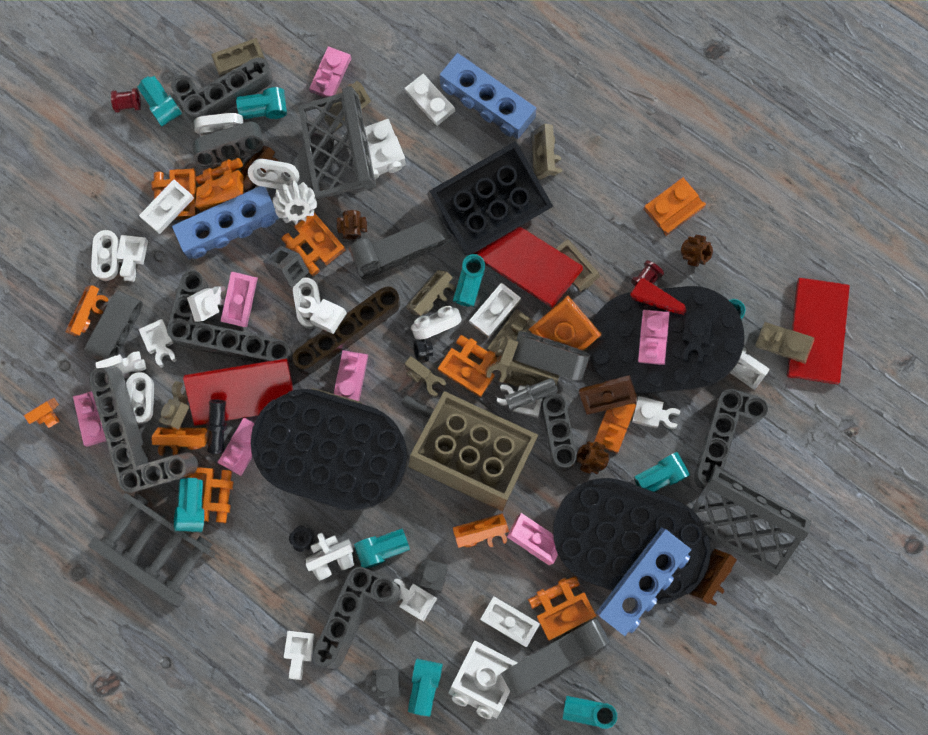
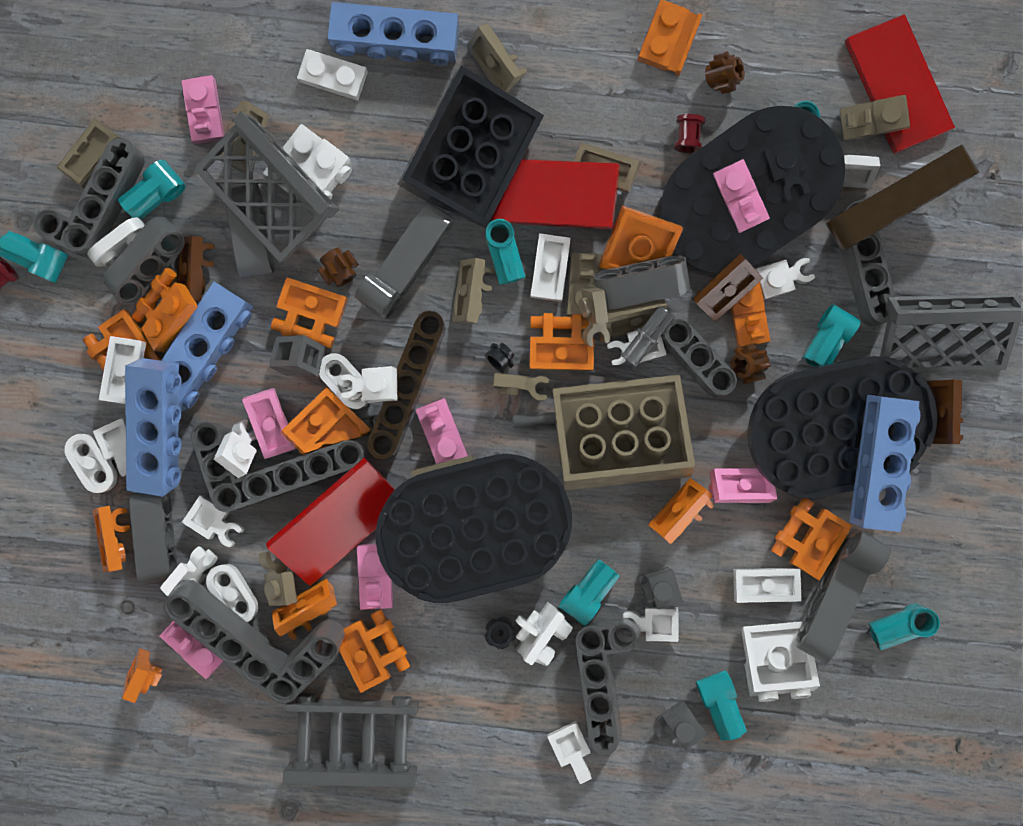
camera: 35 degrees left, 10 degrees up
teal piece [174,478,204,532] -> none
black pin [206,399,227,454] -> none
white plate [248,159,299,190] -> none
white gear [273,181,317,225] -> none
white plate [411,306,462,340] -> none
red slope [630,278,686,315] -> none
none -> medium blue brick [125,358,181,497]
none -> orange wing [281,387,371,455]
none -> dark brown beam [825,145,979,252]

